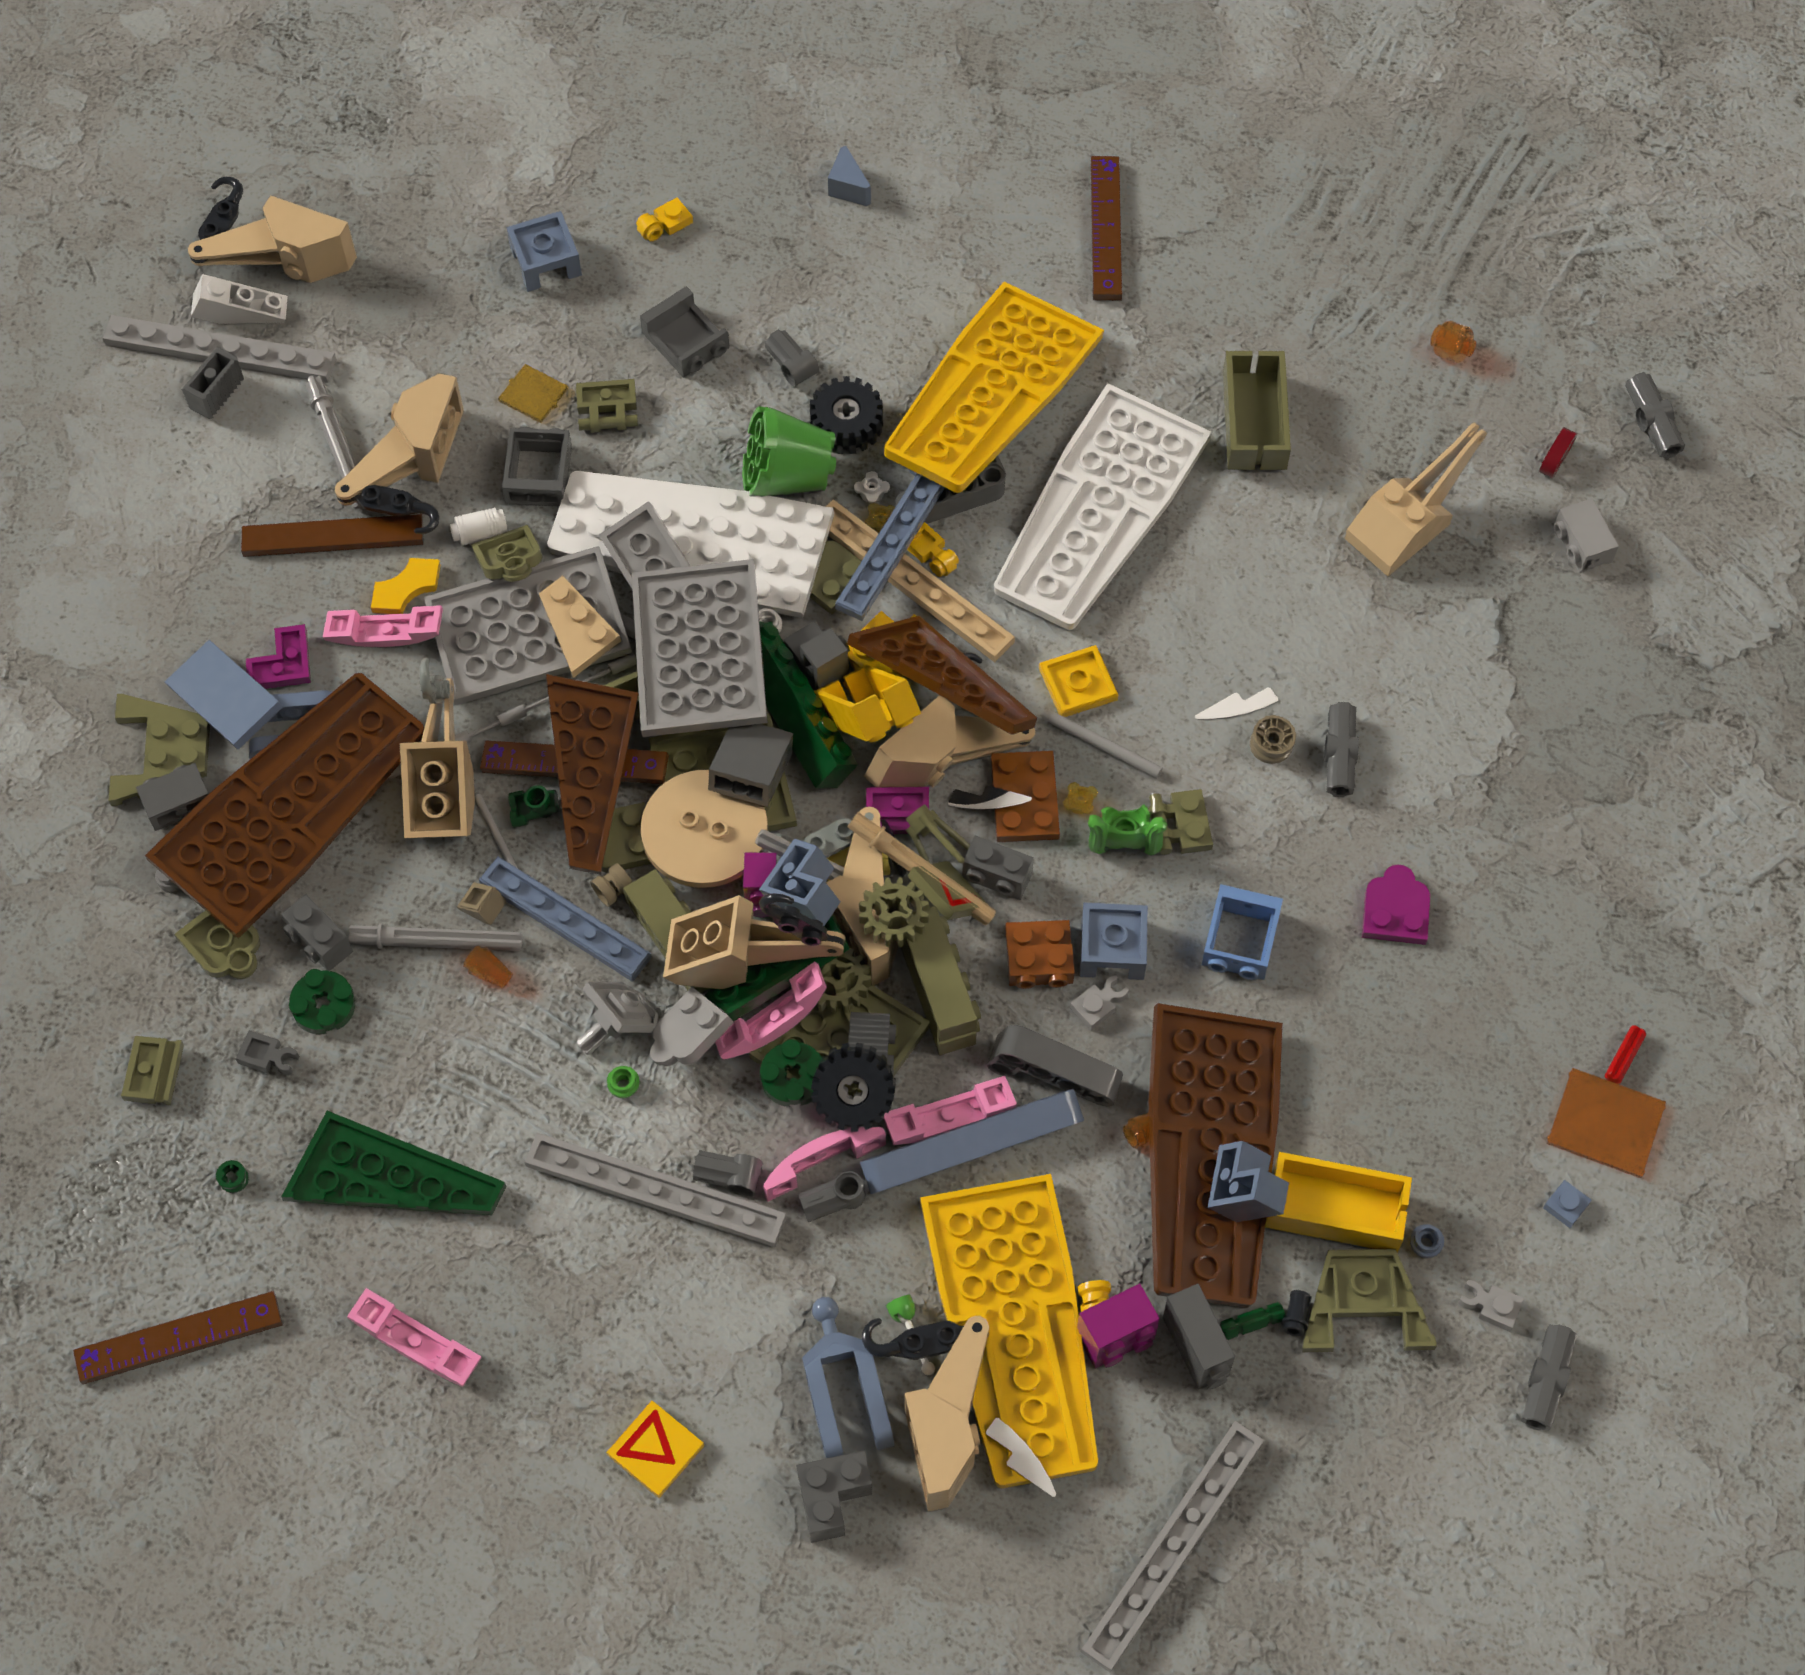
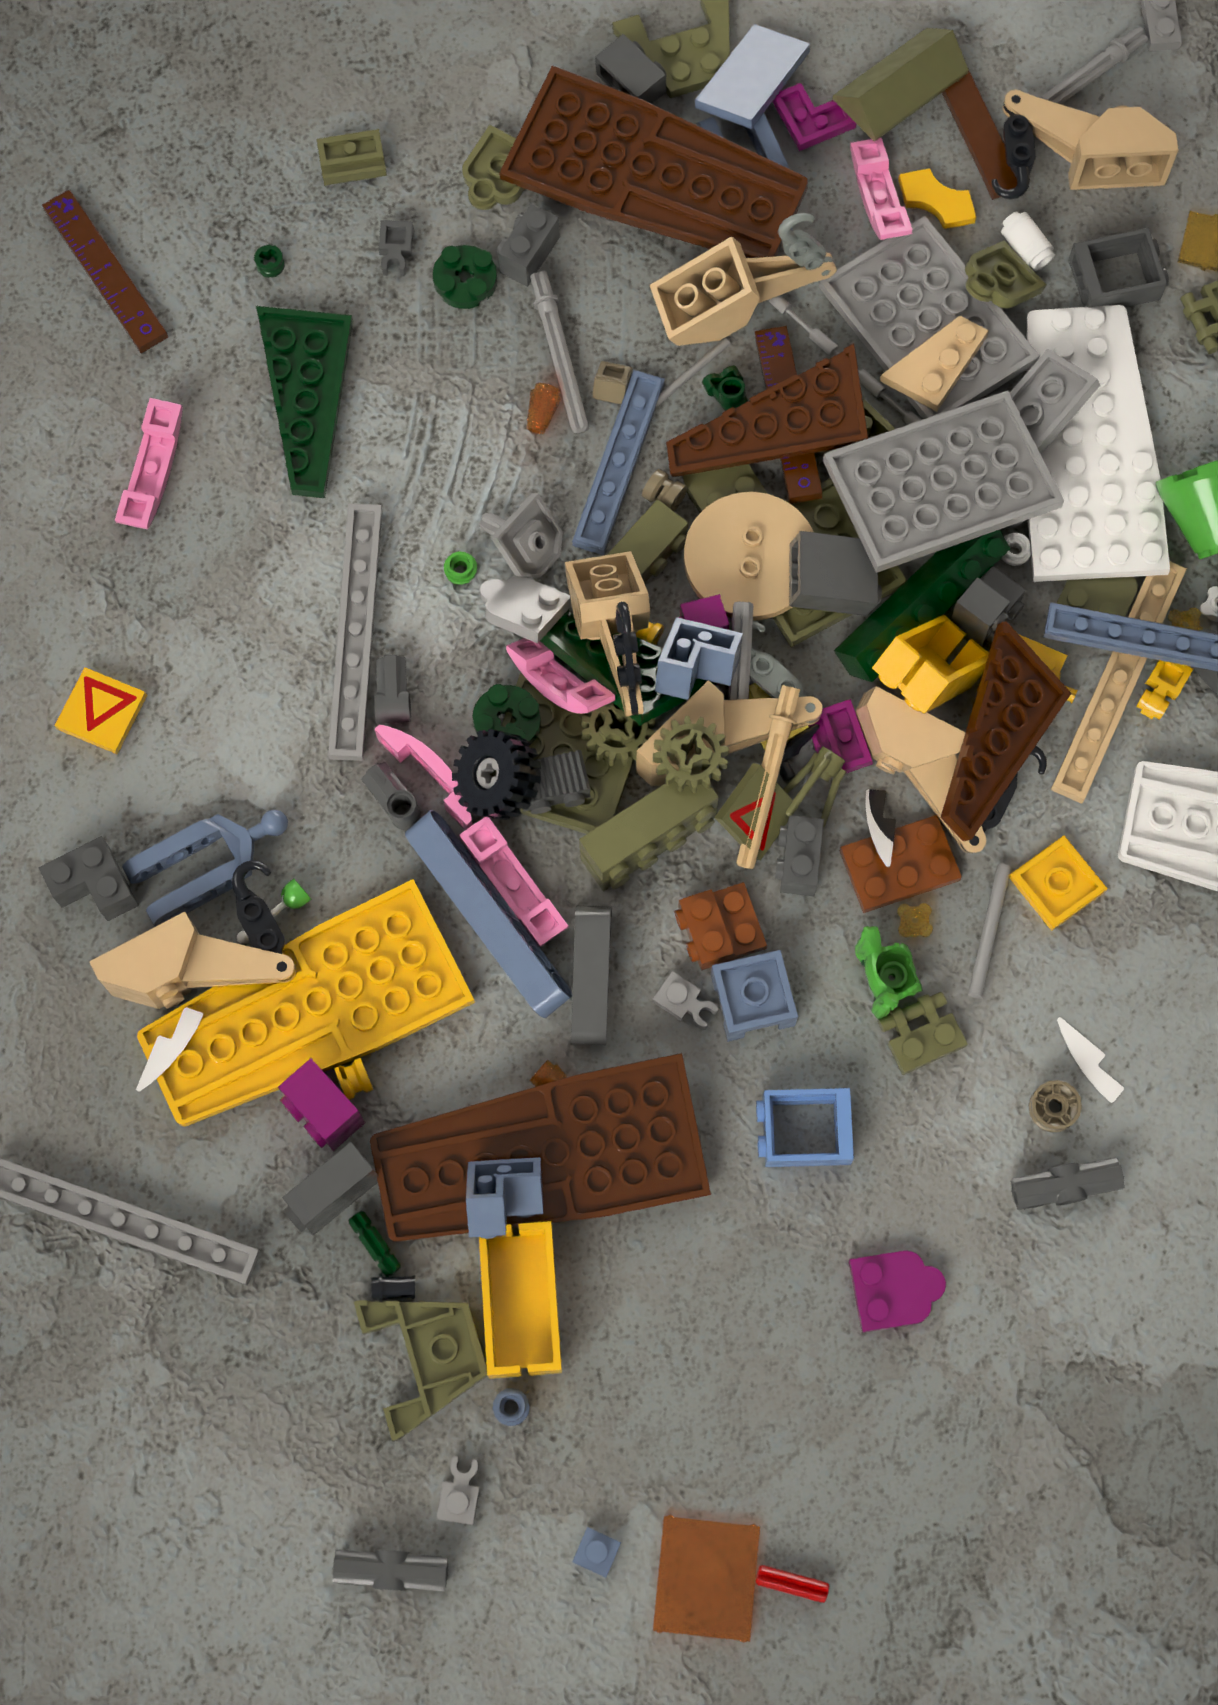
camera: 75 degrees right, 10 degrees up
none -> olive slope [832,28,968,142]

